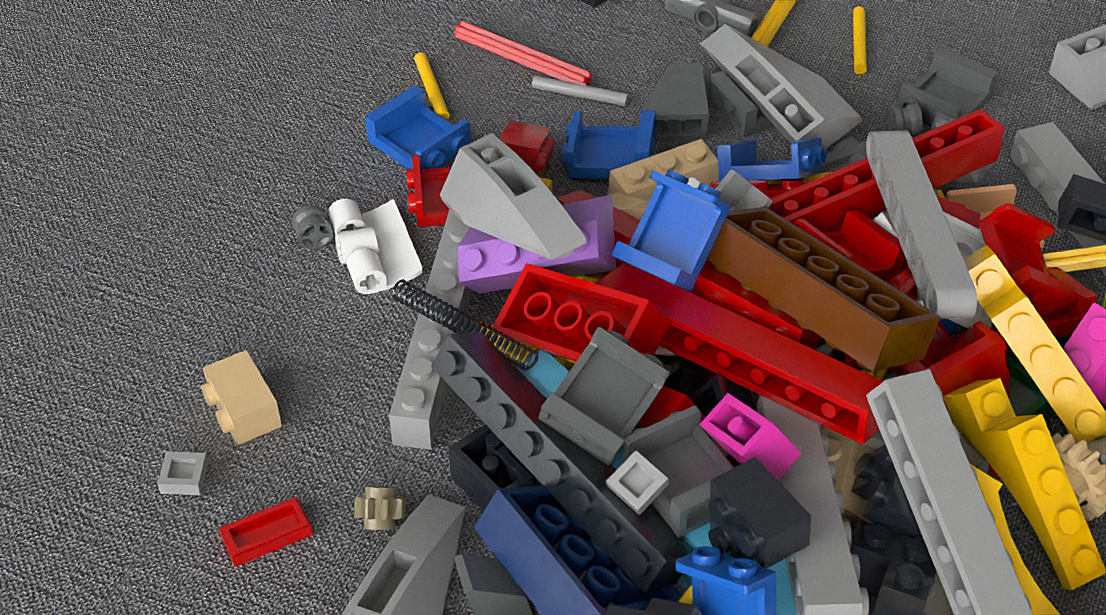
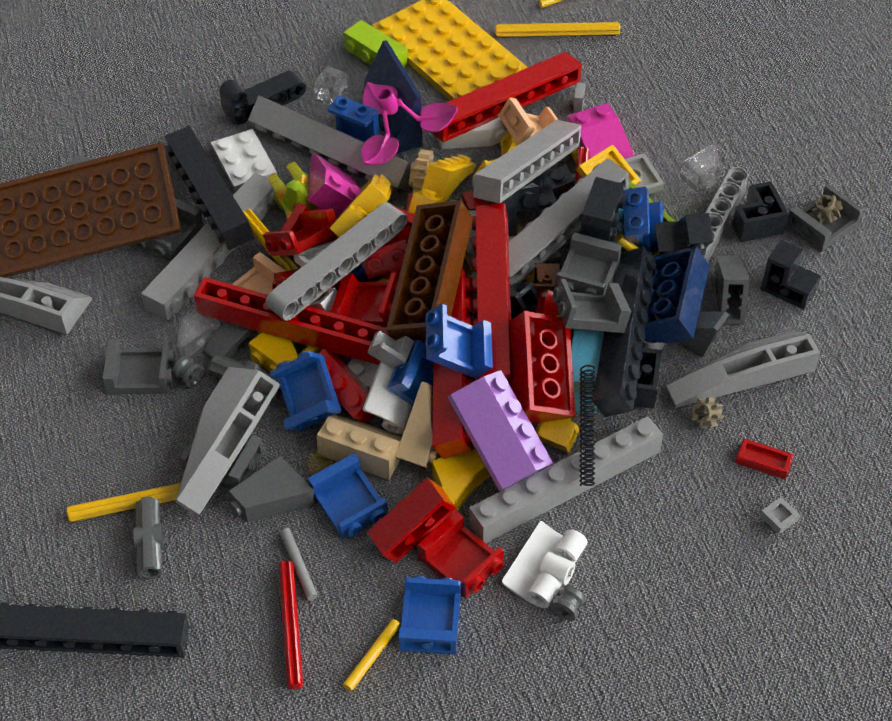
camera: 130 degrees left, 5 degrees up
tan brick [201,350,282,445] -> none
light grey wedge [440,133,587,260] -> none
light grey plate [606,451,669,515] -> none
dark pink brick [699,393,802,480] -> none
yellow bar [853,6,867,74] -> none

